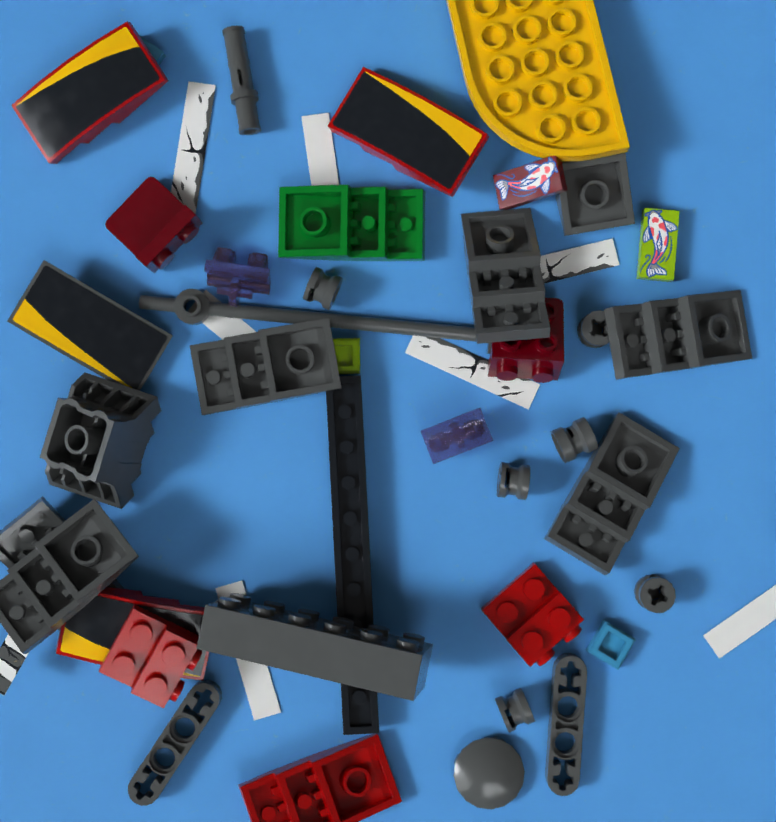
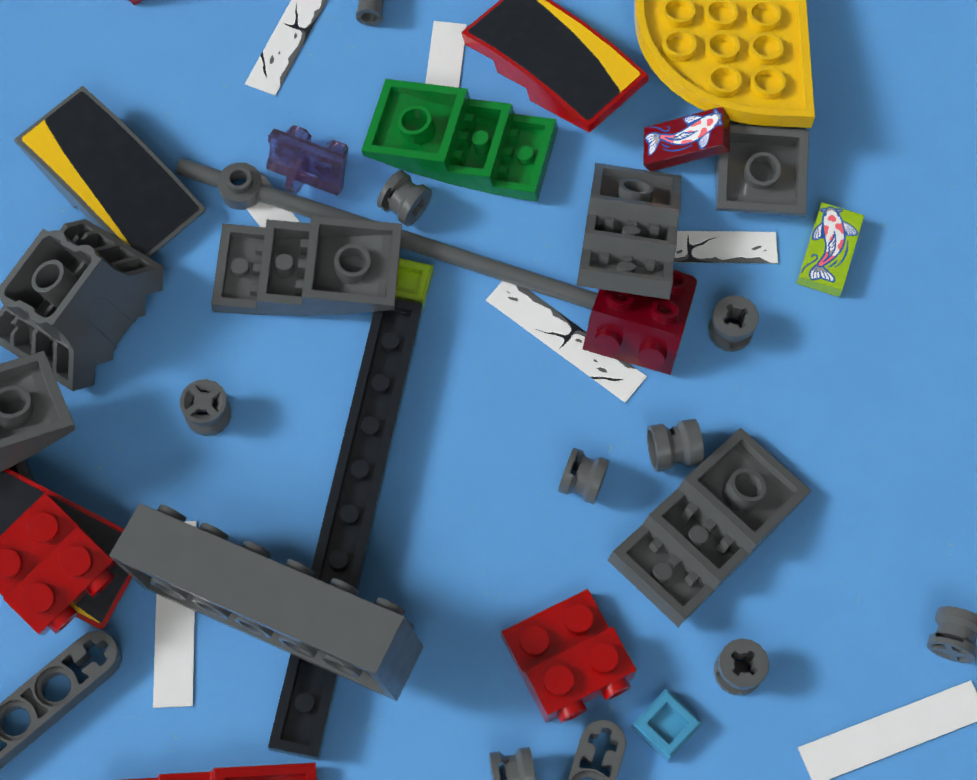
camera: 10 degrees right, 20 degrees down
dark red bracket [105,177,202,273] -> none
clear purple hips [420,408,493,464] -> none
dark grey slope [604,290,752,380] -> none
none -> dark grey wheel [180,379,232,436]

